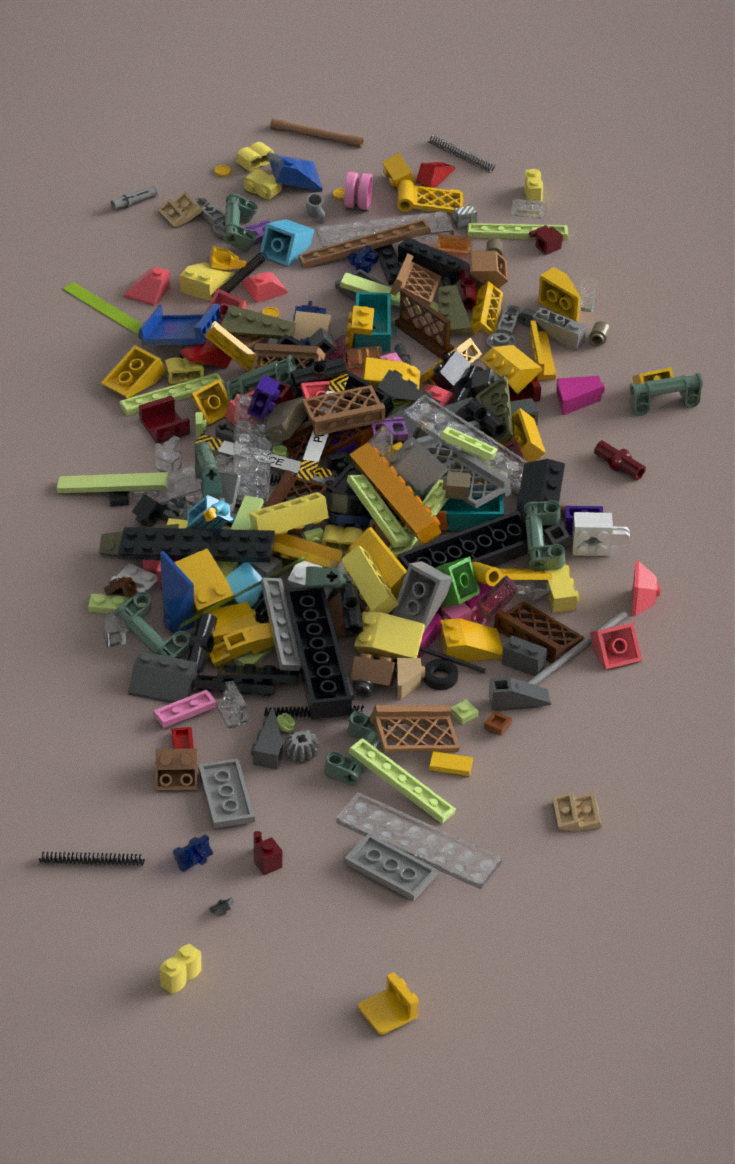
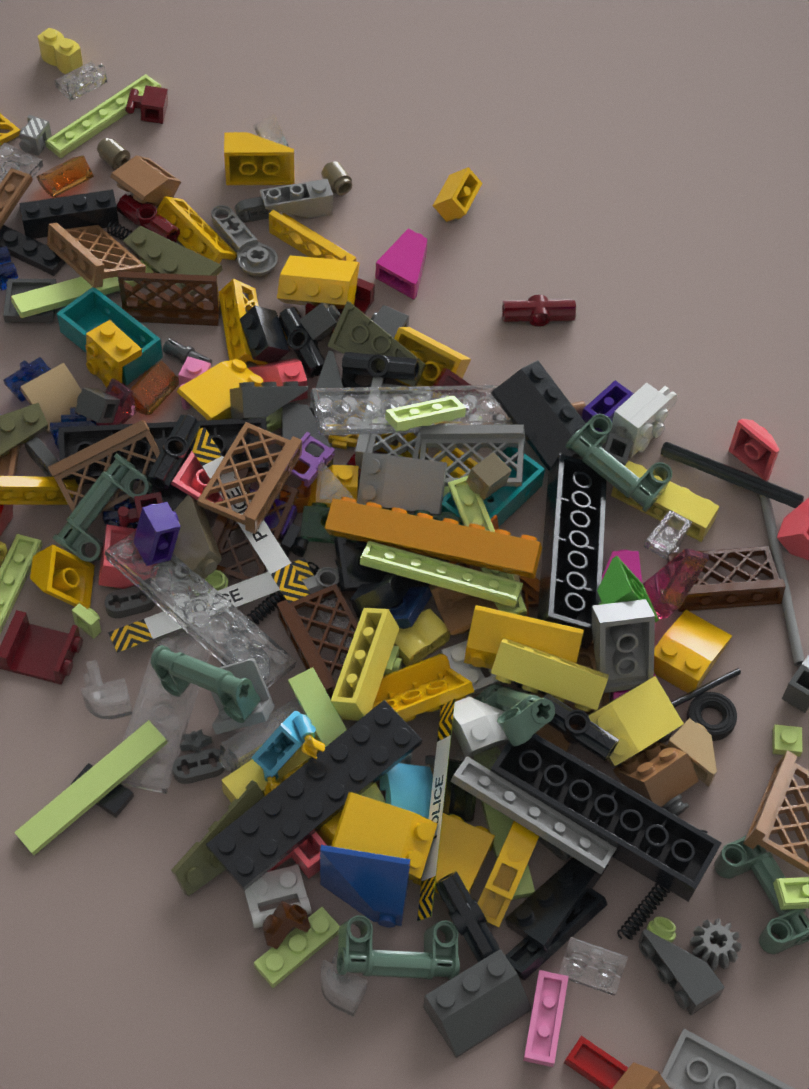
camera: 50 degrees left, 15 degrees up
black brick [132,494,166,527] -> none
yellow piece [472,562,552,586] -> none
dark grey brick [502,635,547,676] -> none
sand green piece [629,373,703,416] -> none
none -> black axle [661,442,804,508]

